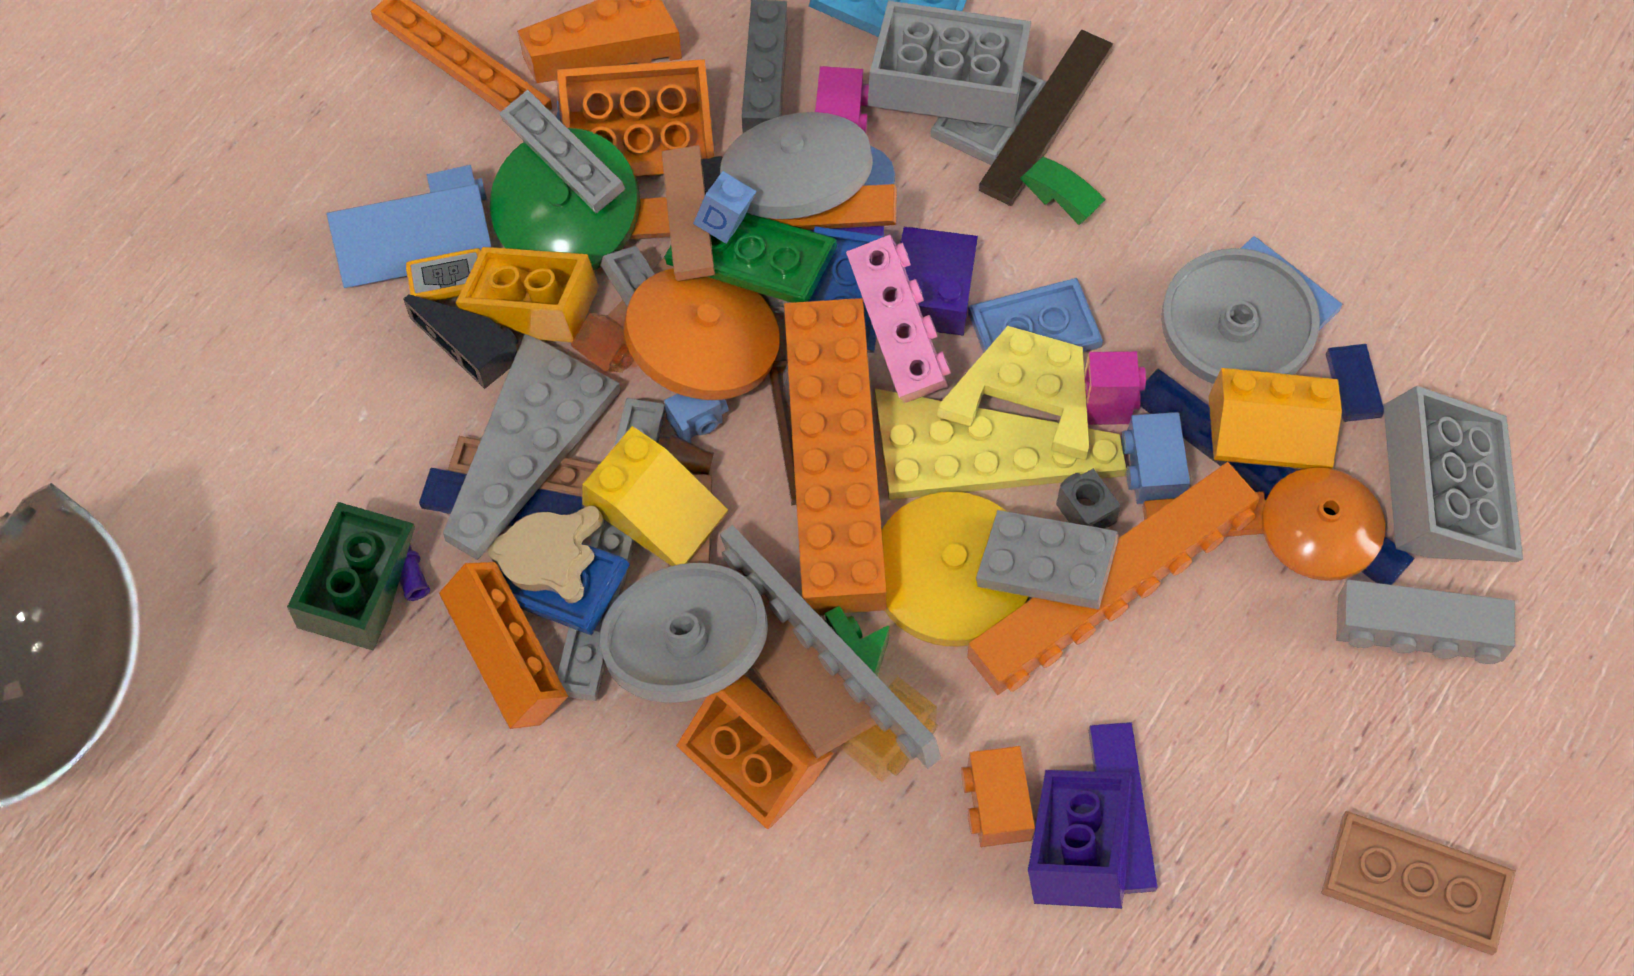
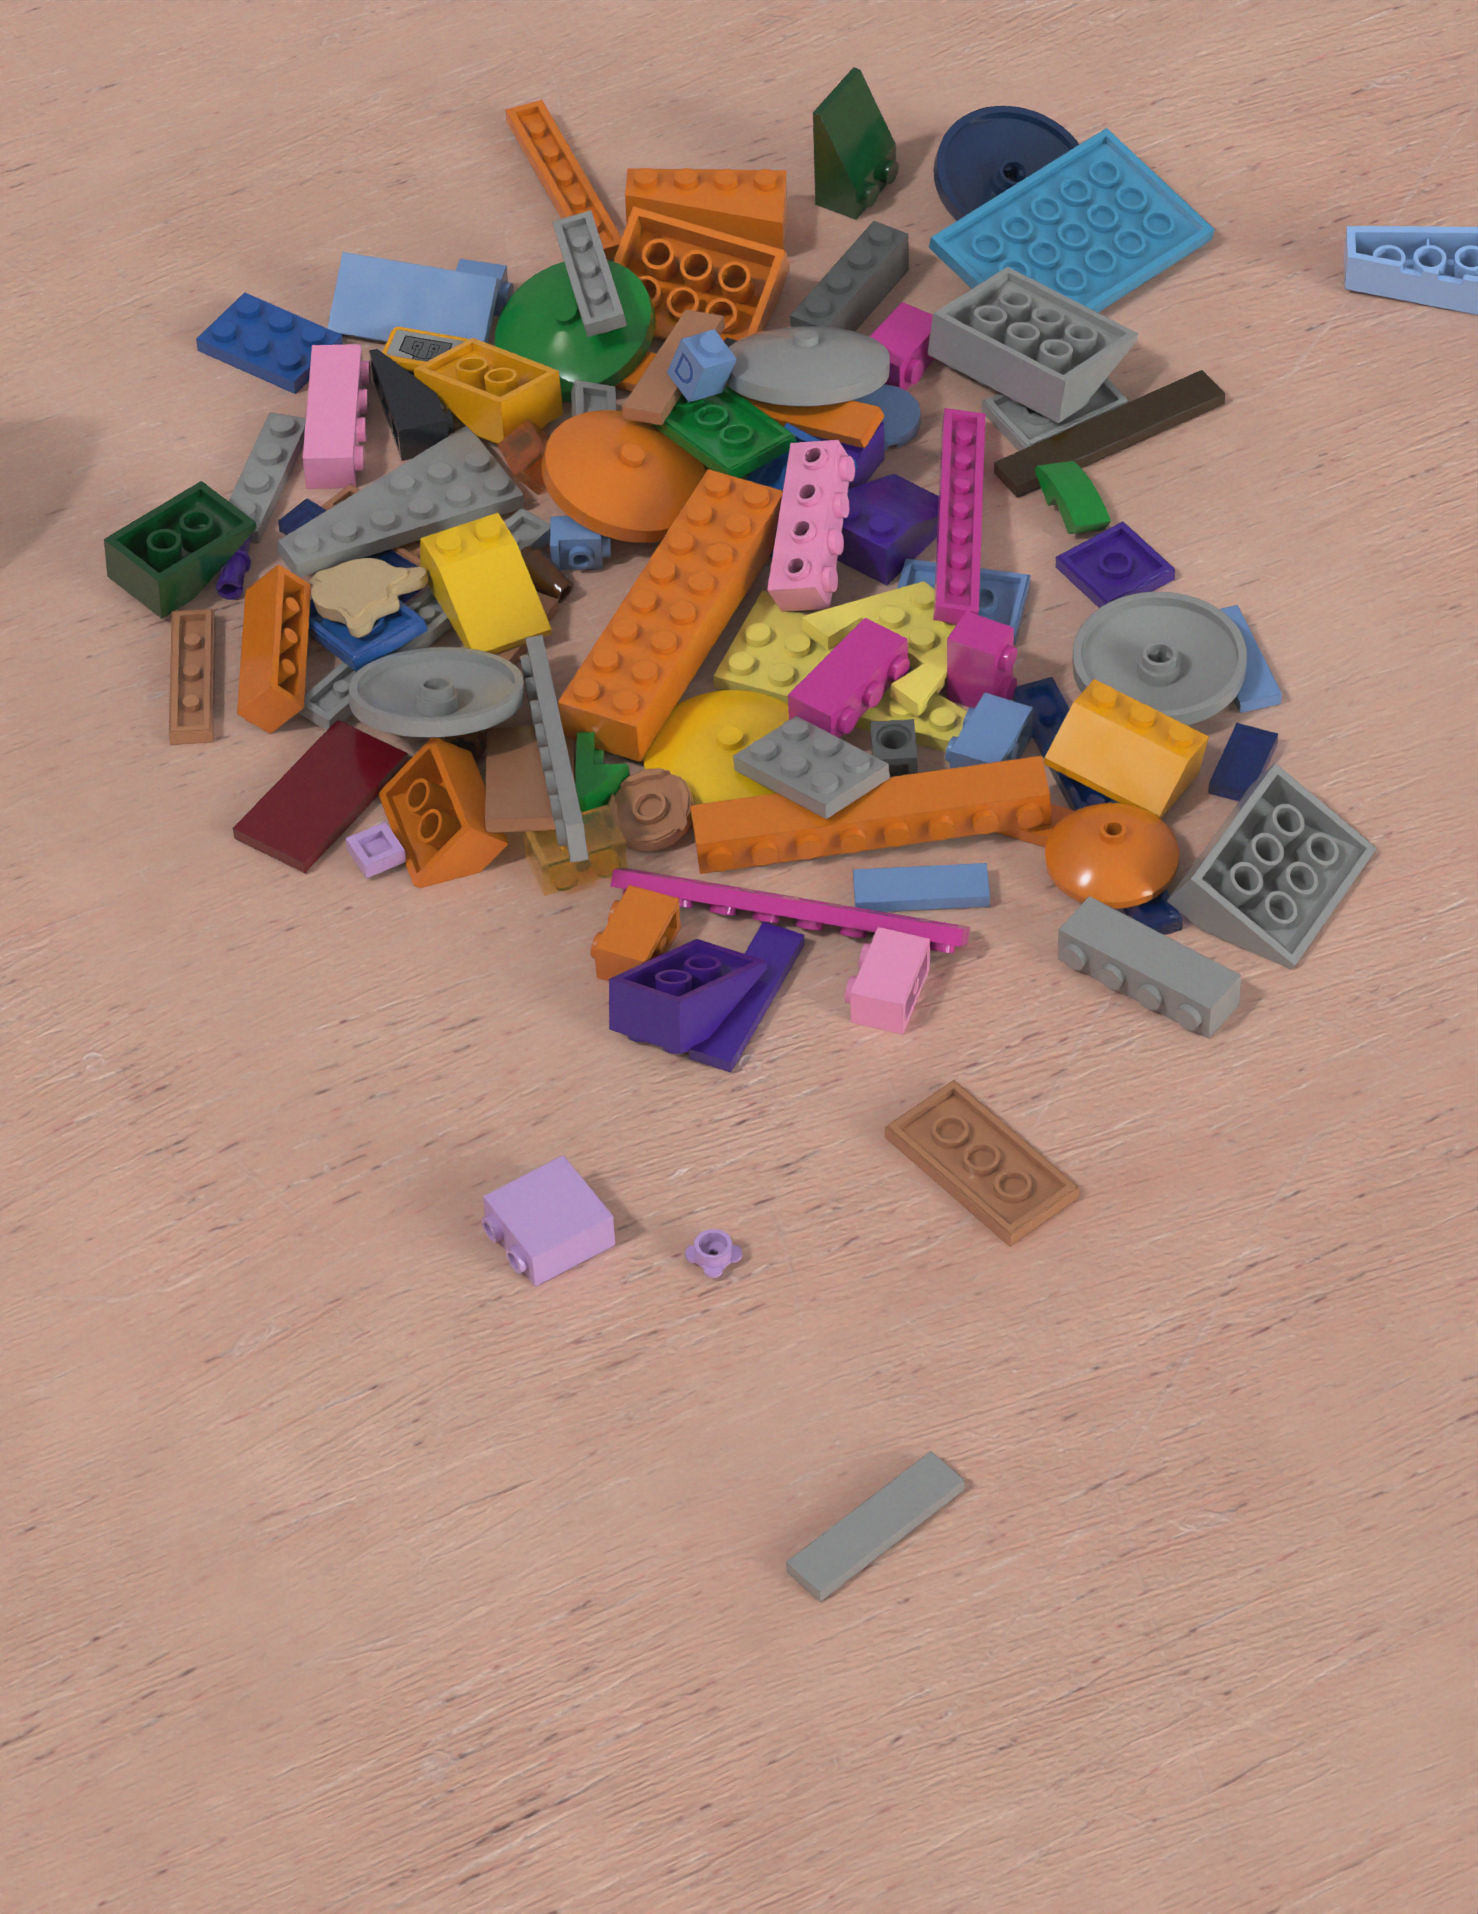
camera: 30 degrees right, 15 degrees down
none -> nougat tile [169,609,216,745]
none -> blue plate [196,292,343,394]
none -> light grey plate [229,412,306,543]
none -> dark red tile [233,720,409,873]
none -> bright pink brick [303,344,371,489]
none -> lavender plate [346,822,406,878]
none -> nougat tile [607,768,695,852]
none -> dark pink plate [610,867,970,953]
none -> dark pink brick [788,618,910,738]
none -> bright pink brick [844,927,930,1035]
none -> medium blue tile [853,863,990,912]
none -> dark pink plate [933,408,986,625]
none -> dark purple tile [1055,521,1175,608]

